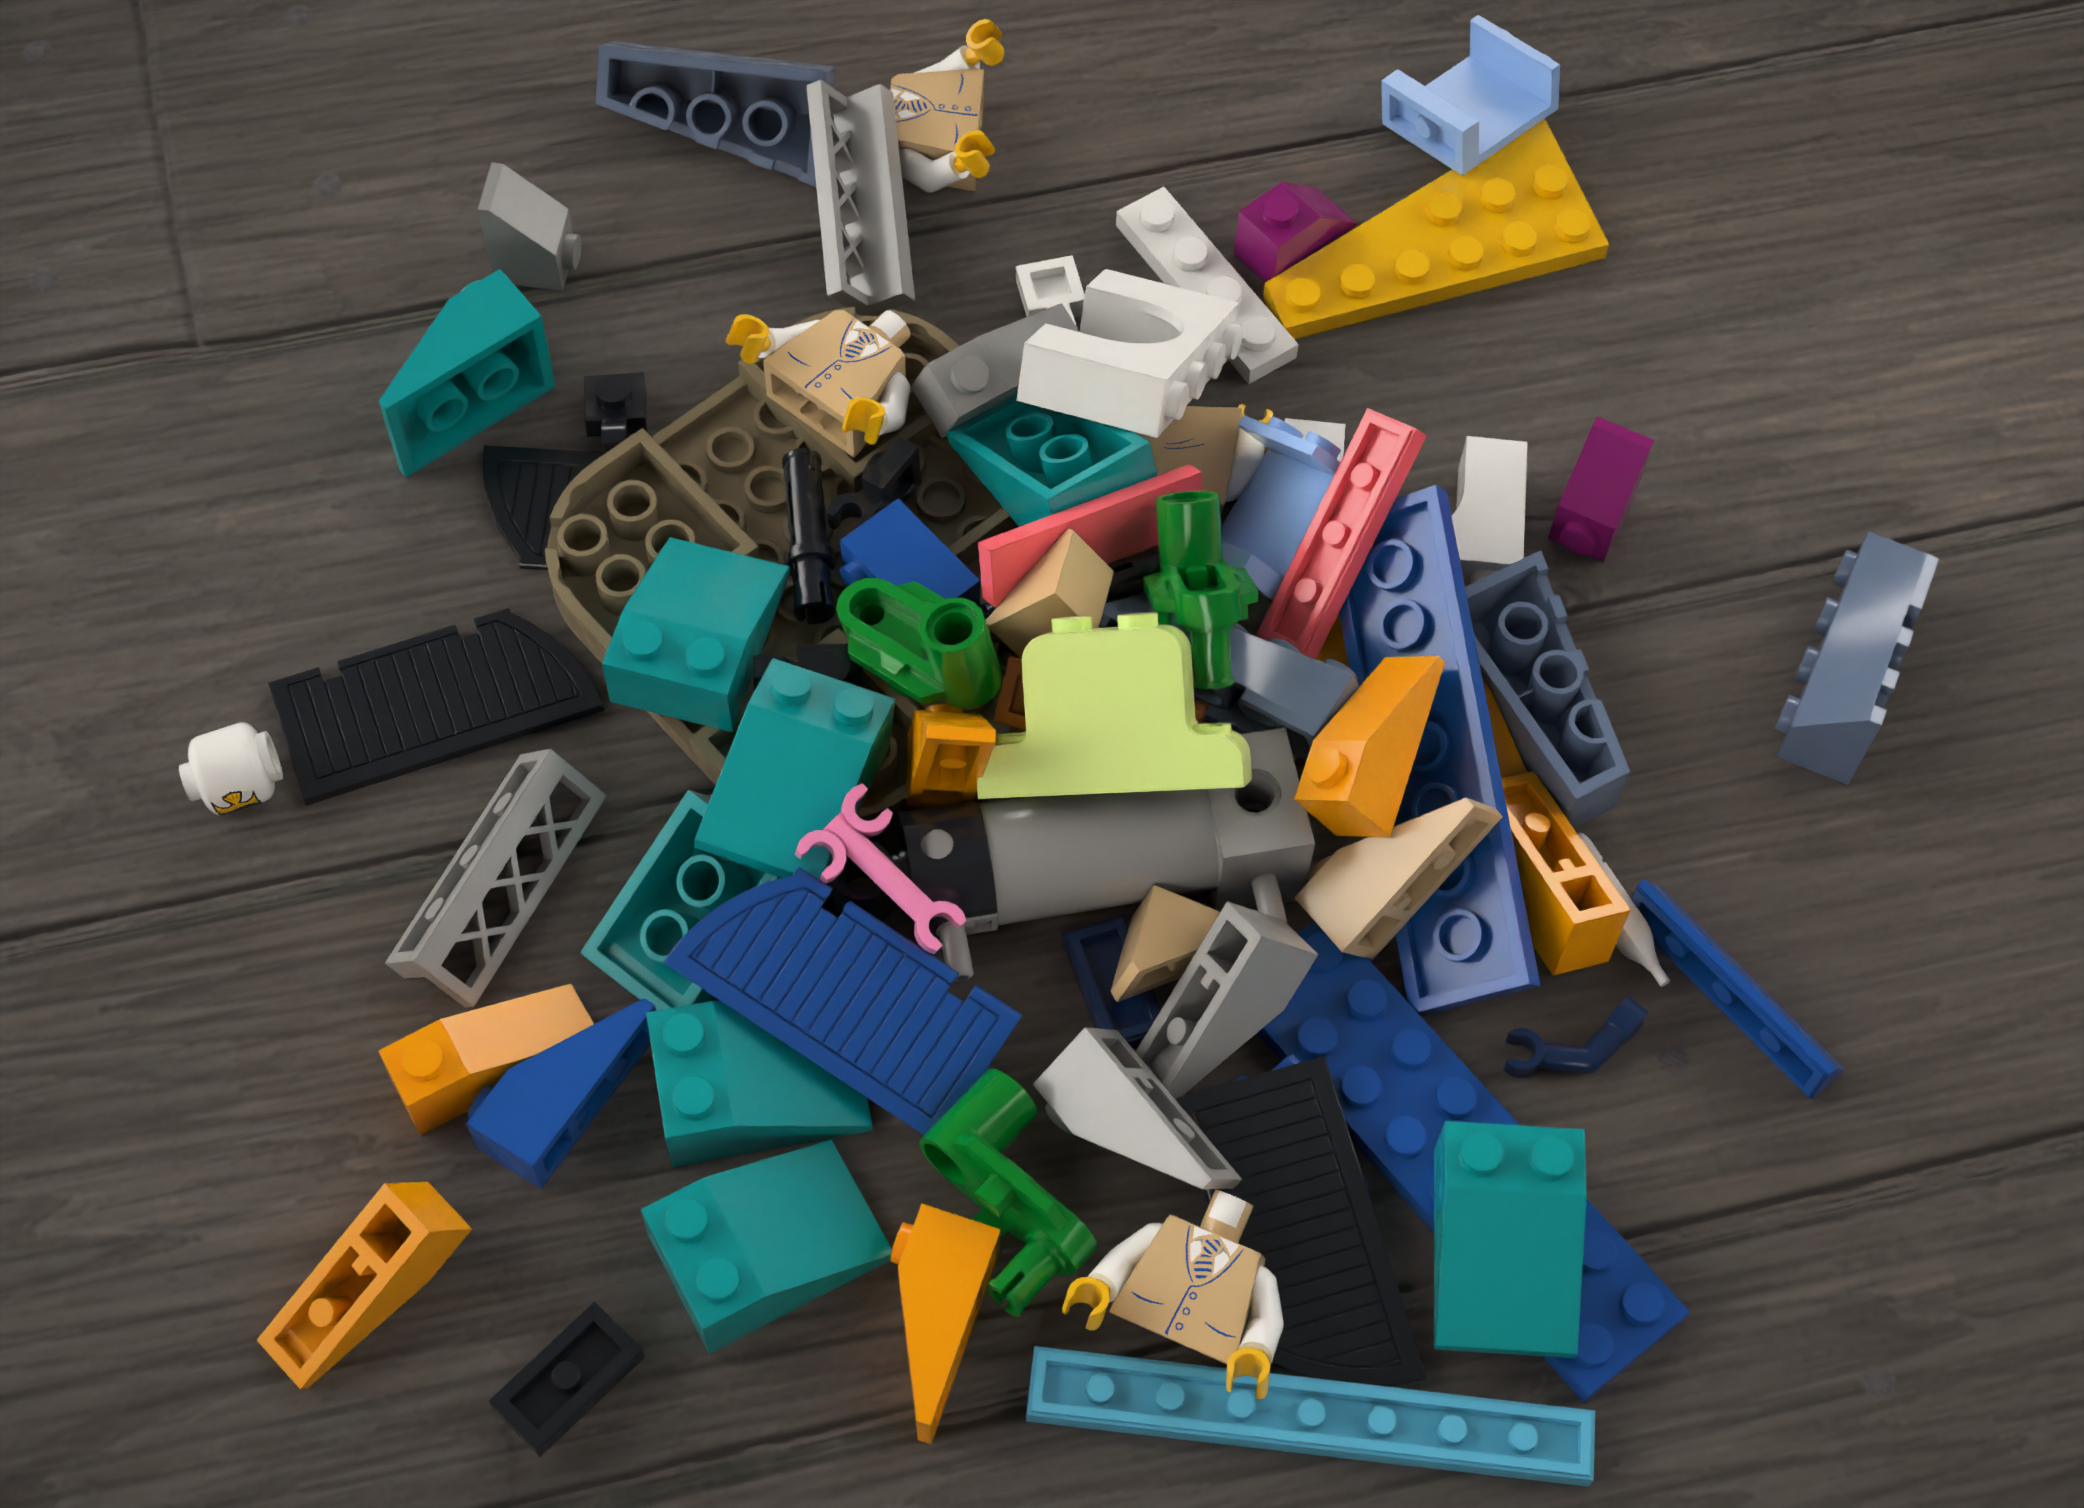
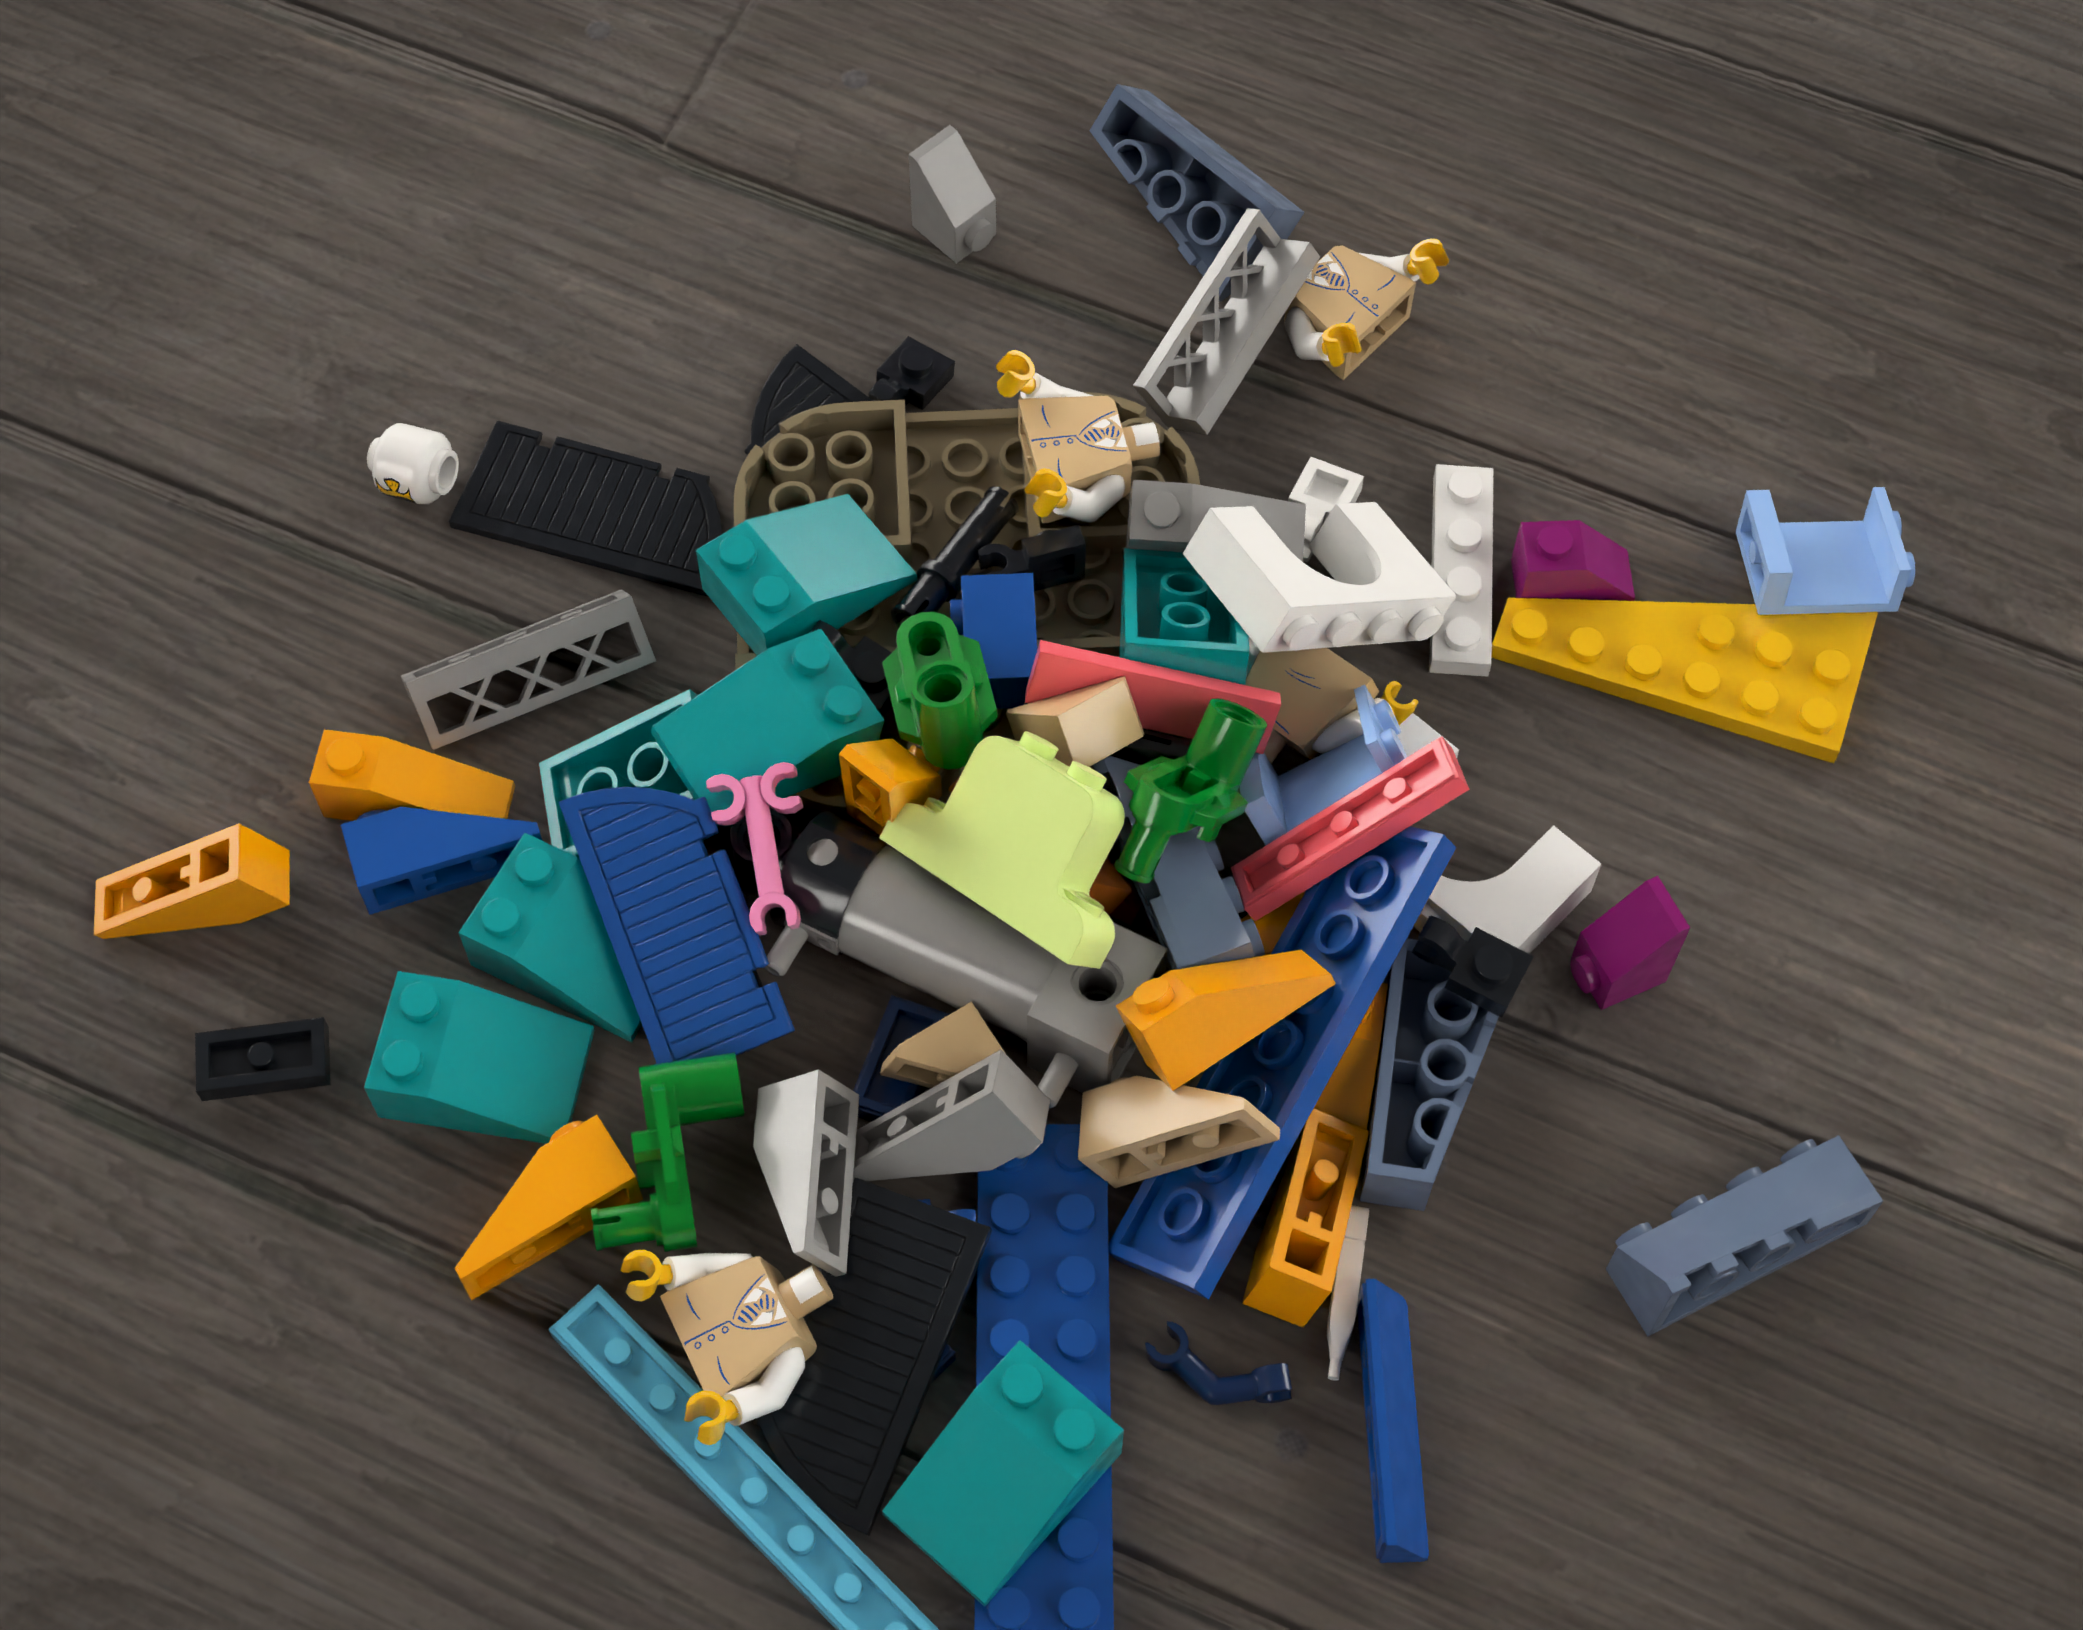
camera: 40 degrees right, 0 degrees up
teal slope [378,269,556,478] -> none
none -> black plate [1412,916,1534,1018]

